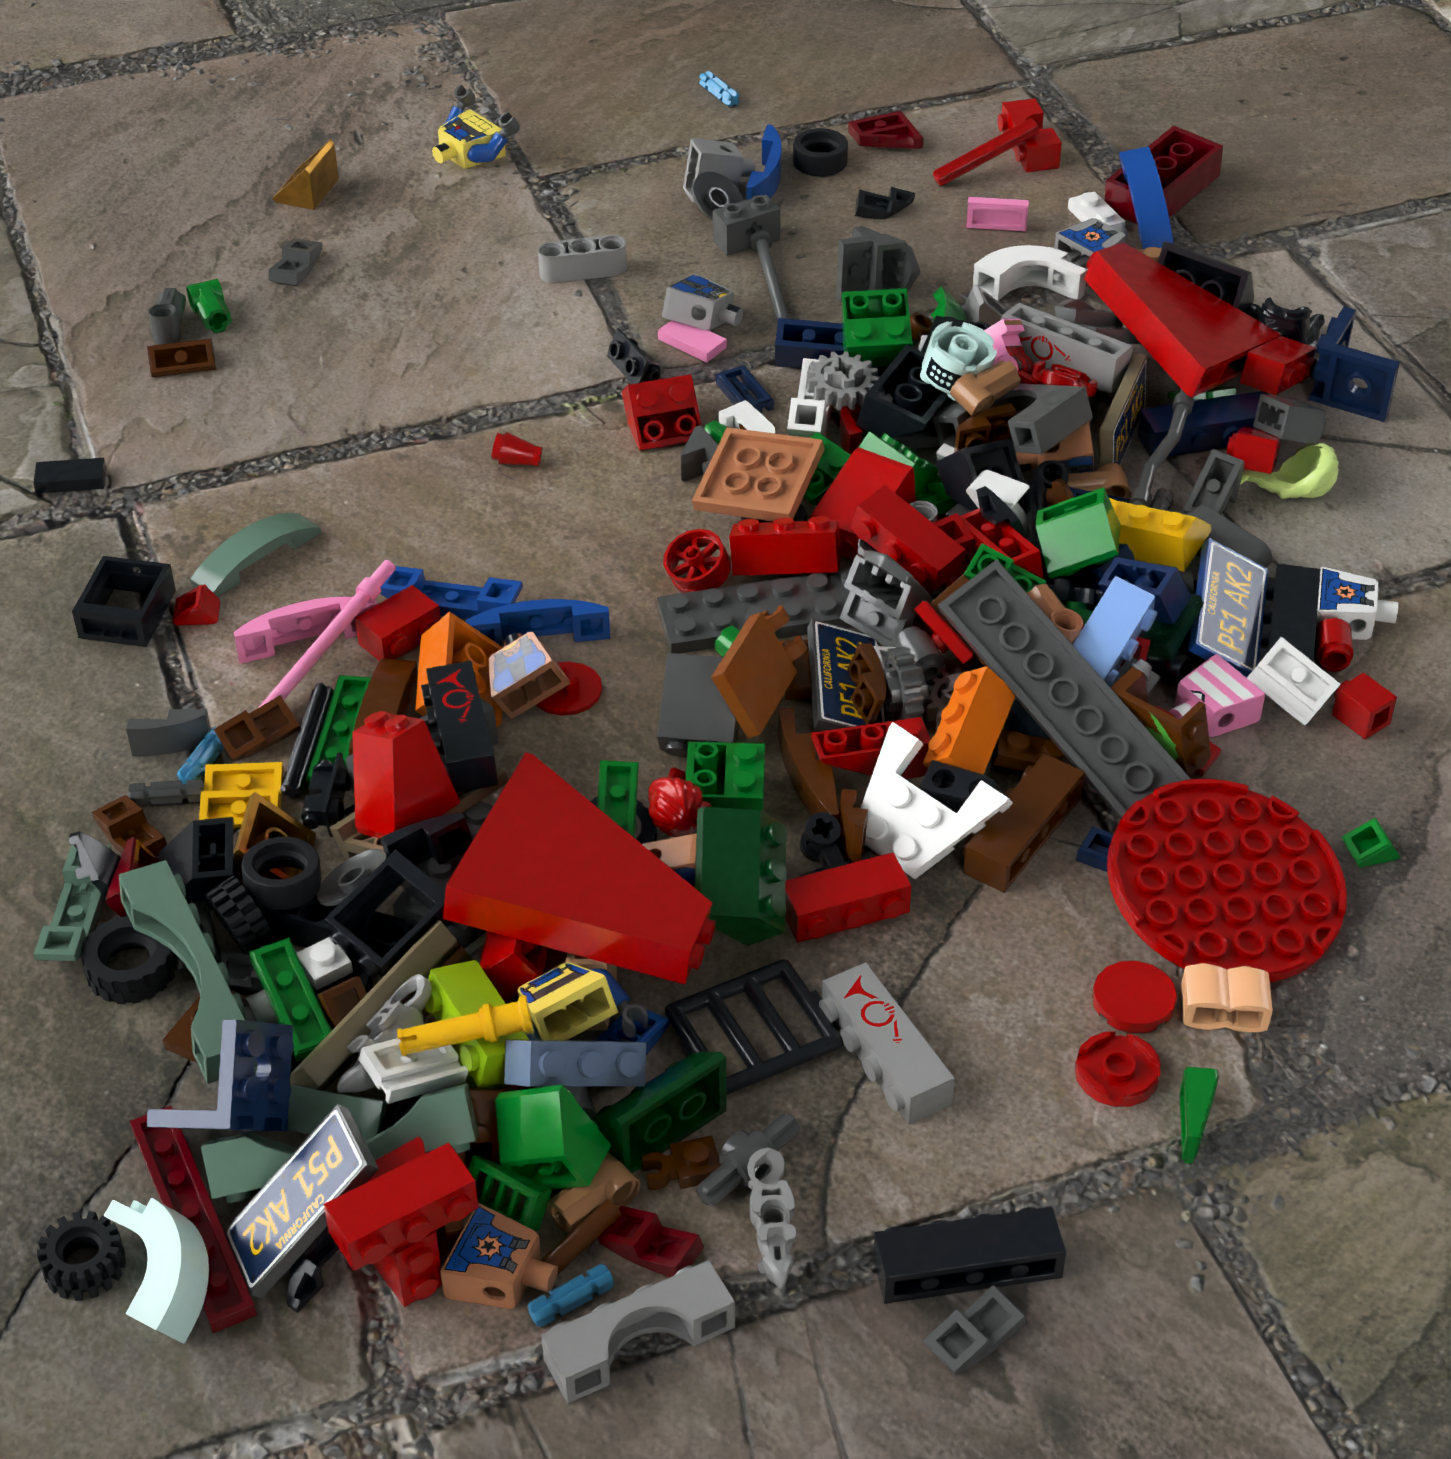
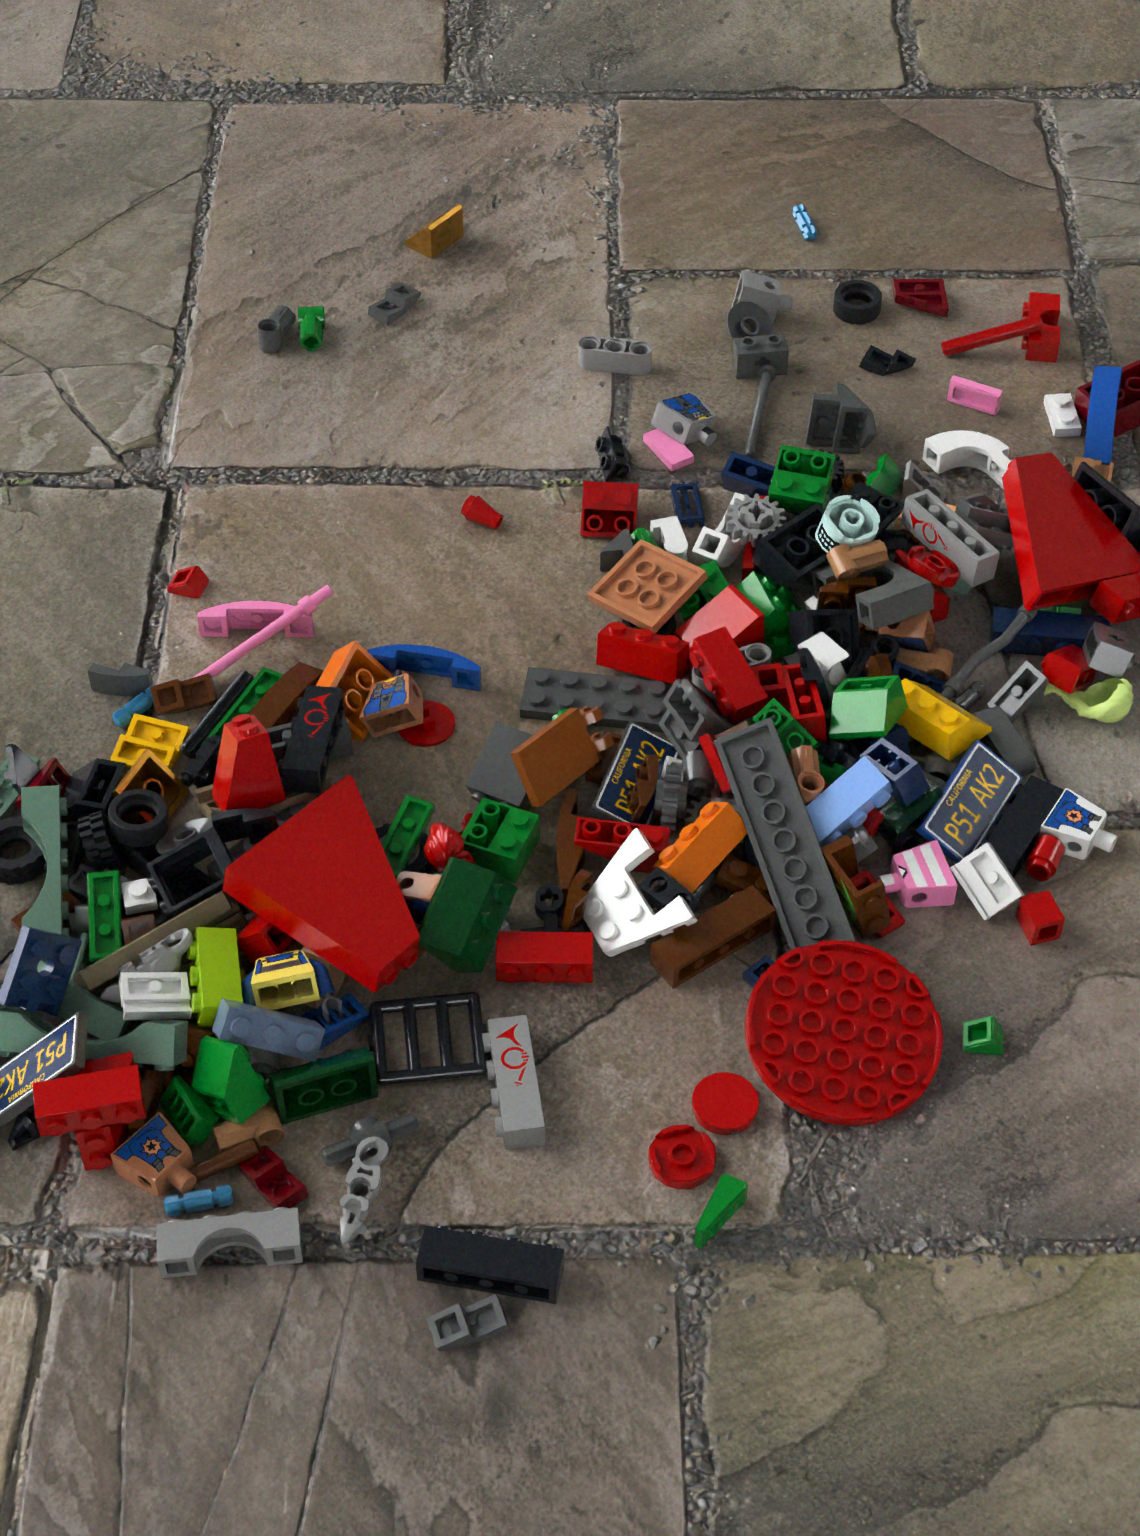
camera: 20 degrees right, 5 degrees up
black tile [33,458,106,494] -> none
black window [72,556,176,647] -> none
reddish brown slope [91,795,167,865] -> none
dark grey axle [128,779,204,806] -> none
reddish brown slope [147,338,216,377] -> none
sand green slope [190,513,321,597] -> none
red brick [355,585,441,661] -> none
blue slope [380,566,523,619] -> none
yellow pin [397,995,534,1057] -> none
torso [432,85,520,169] -> none
reddish brown plate [642,1135,721,1190] -> none
red wheel [663,529,731,593] -> none
blue slope [747,125,782,200] -> none
bright pink leg [984,319,1034,376] -> none
light grey torso [1054,218,1128,271] -> none
tile [1099,353,1147,467] -> none
light nougat brick [1181,963,1273,1032] -> none

